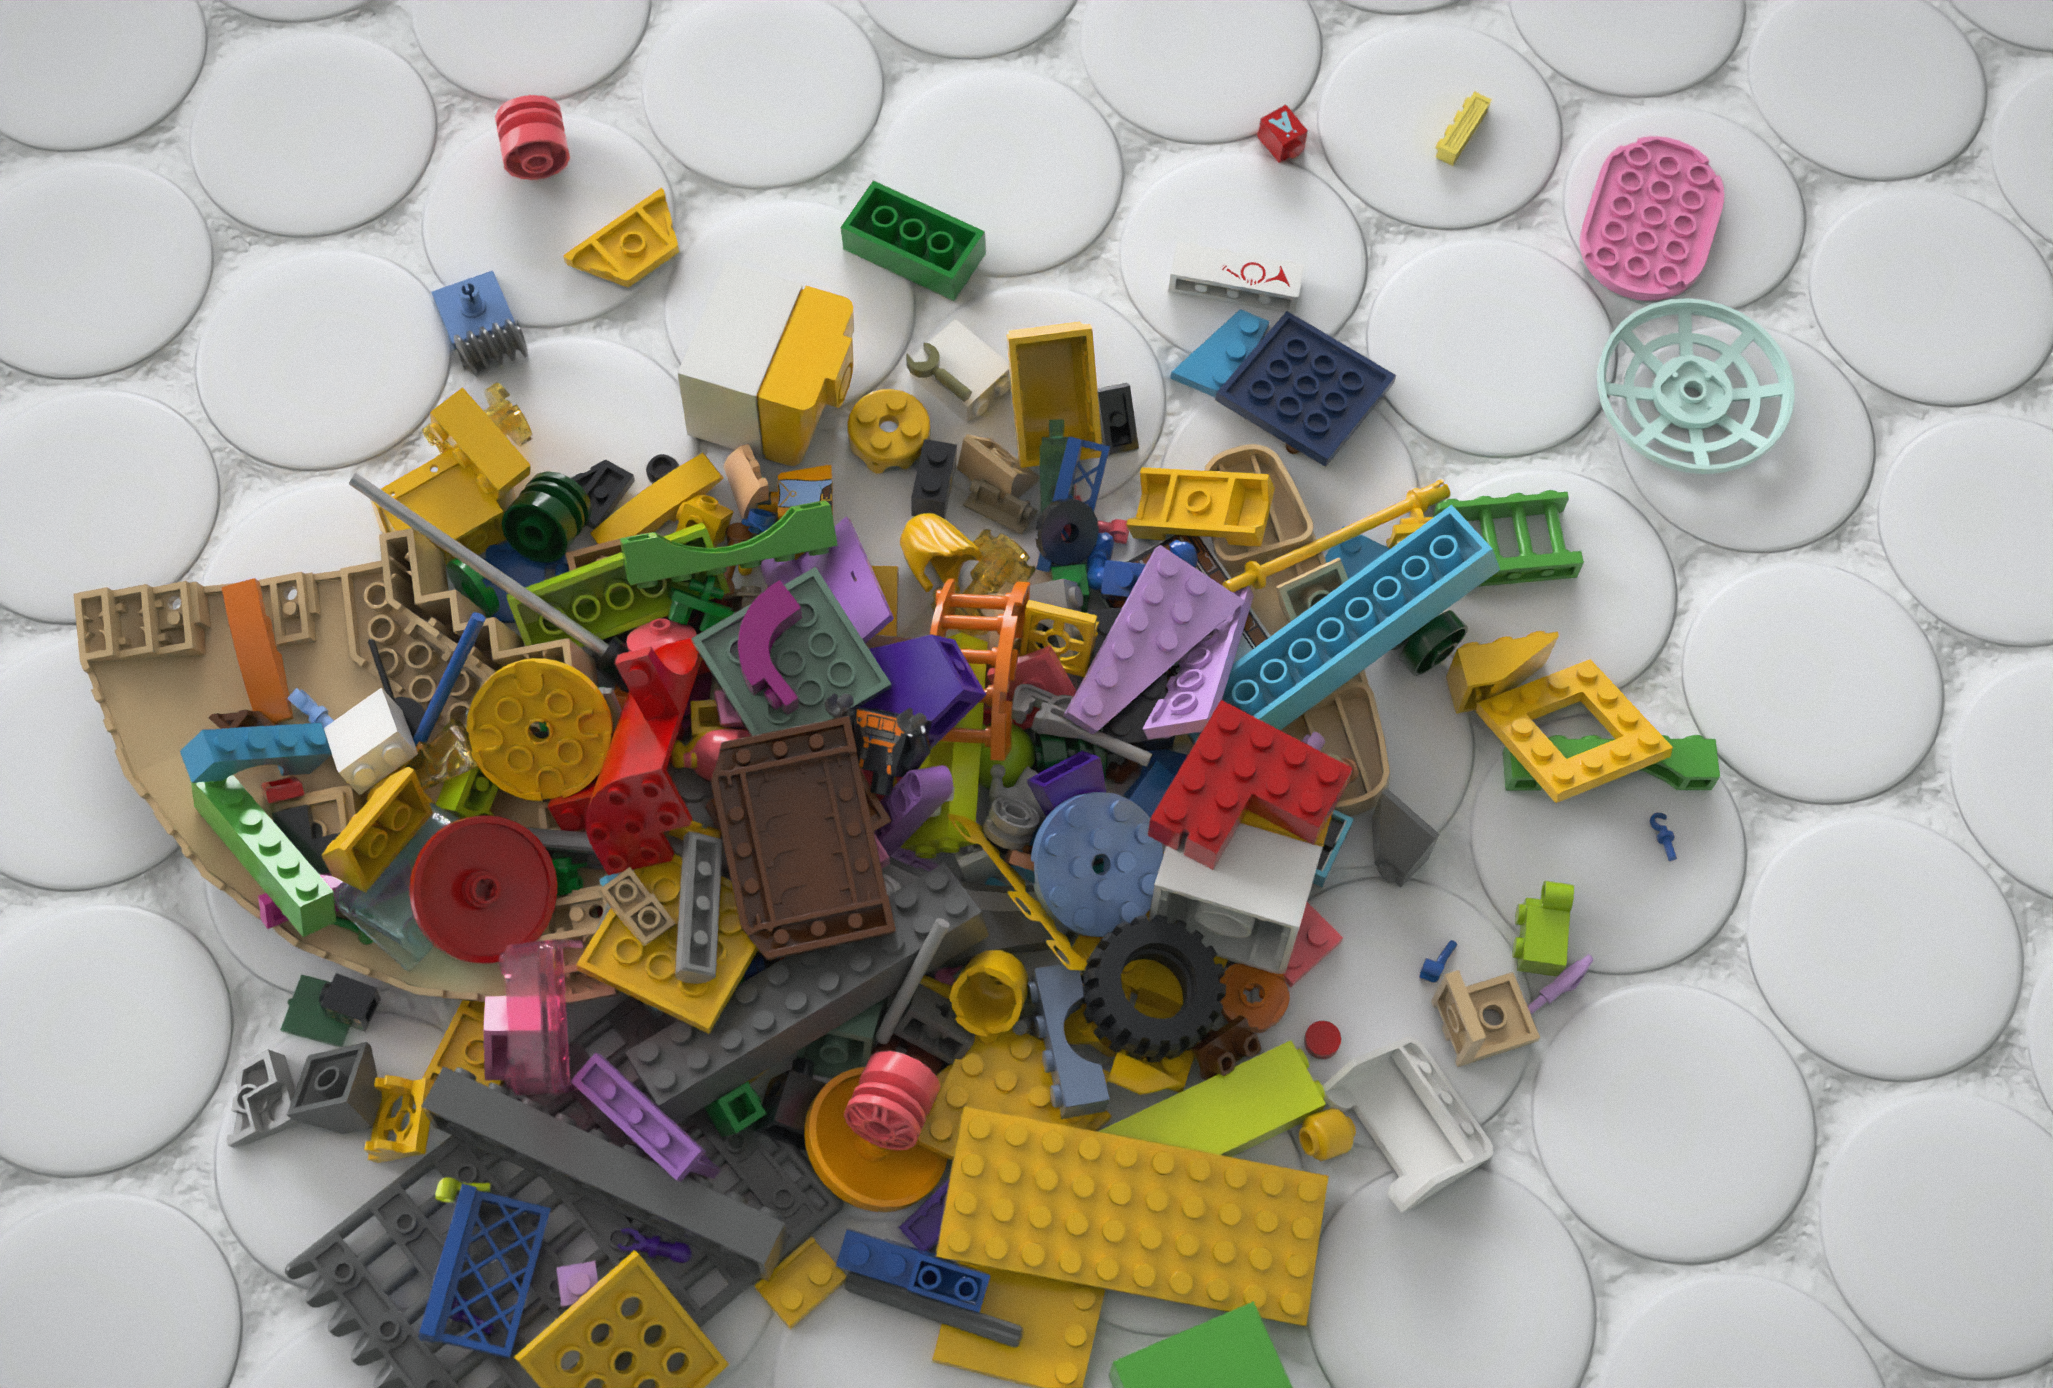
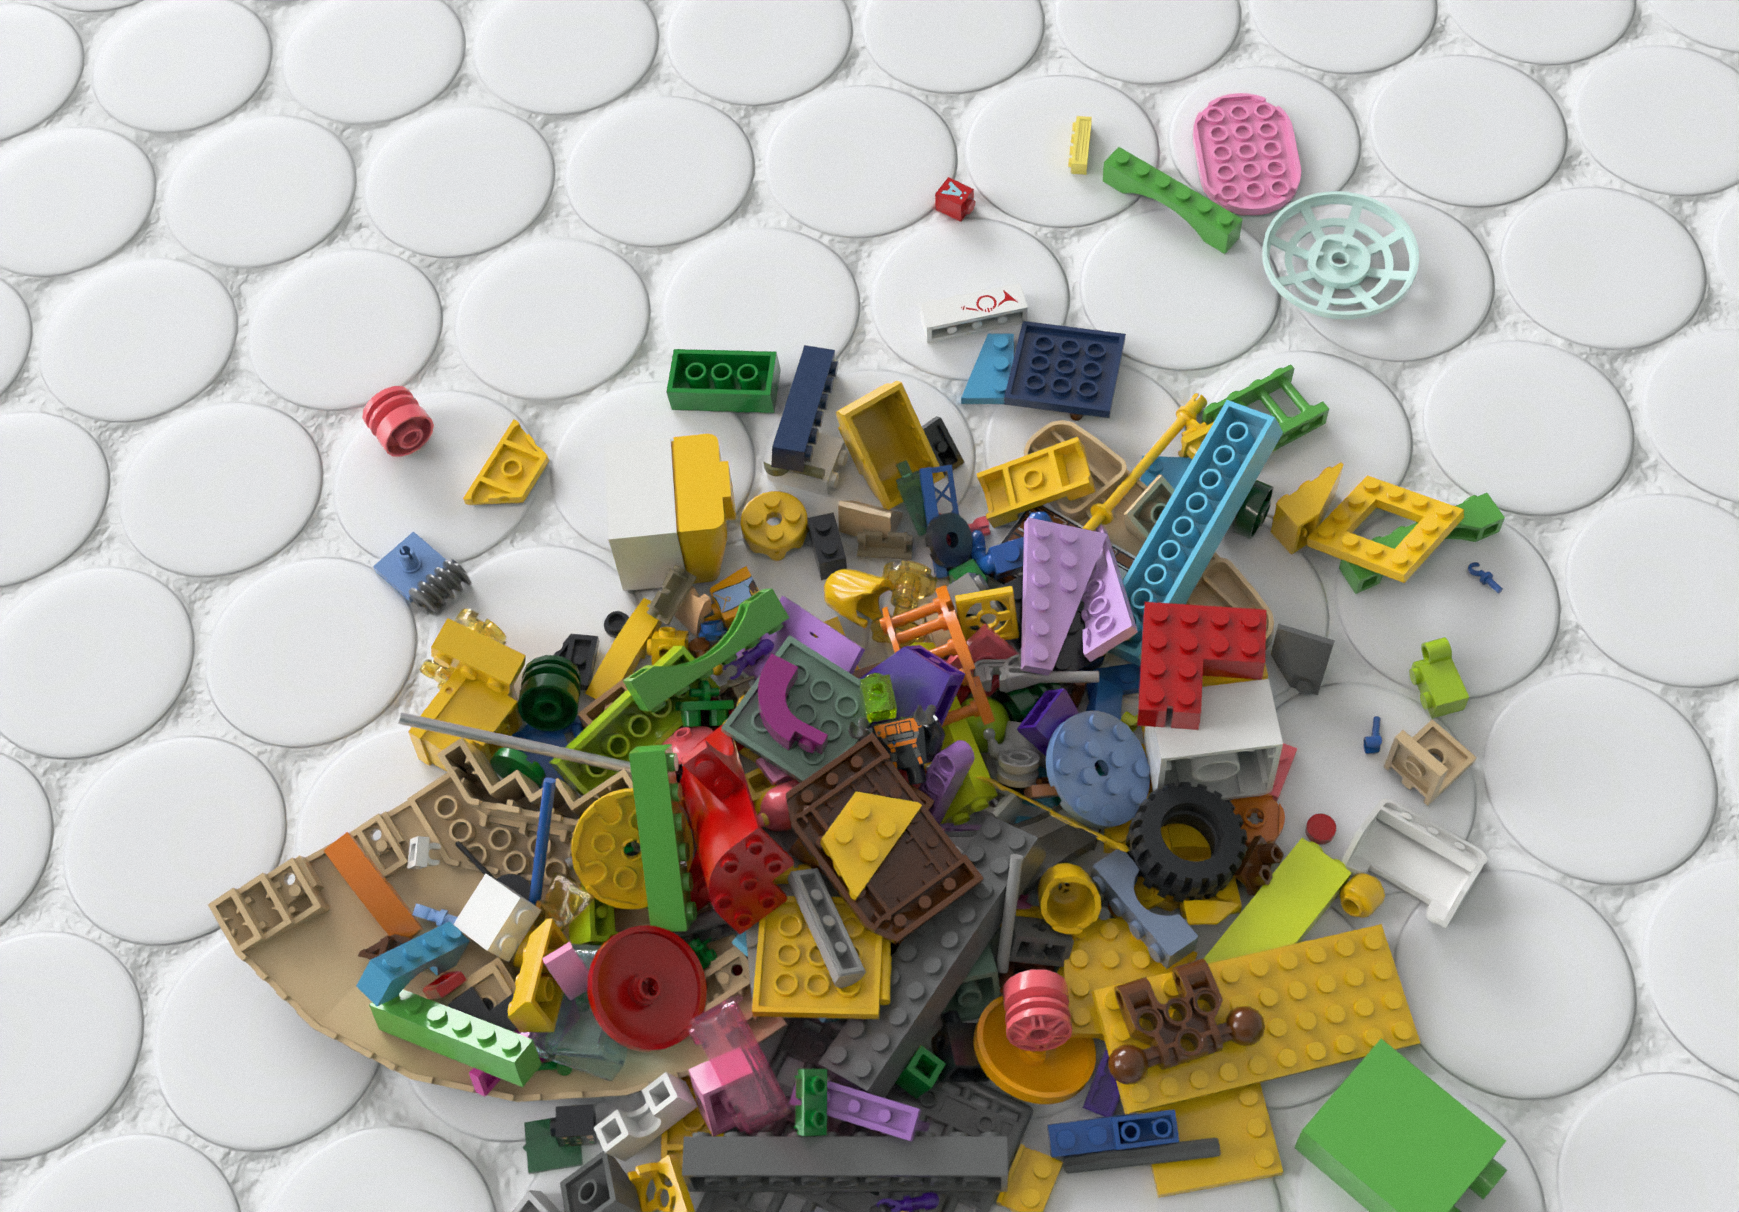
camera: 15 degrees left, 5 degrees down
tan slope [599,868,675,946] -> none
lavender hand [1527,954,1593,1014] -> none
none -> white tile [407,836,441,870]
none -> bright pink slope [542,942,589,1001]
none -> white arch [594,1072,697,1162]
none -> bright green brick [629,744,697,932]
none -> dark tan hinge [647,565,697,626]
none -> dark purple piece [723,639,774,680]
none -> dark blue brick [771,345,839,472]
none -> green hinge [794,1069,827,1136]
none -> yellow wing [820,792,922,900]
none -> clear neon green brick [859,673,897,723]
none -> yellow piece [880,938,891,1005]
none -> bright green arch [1103,147,1243,254]
none -> reddish brown connector [1108,958,1265,1085]

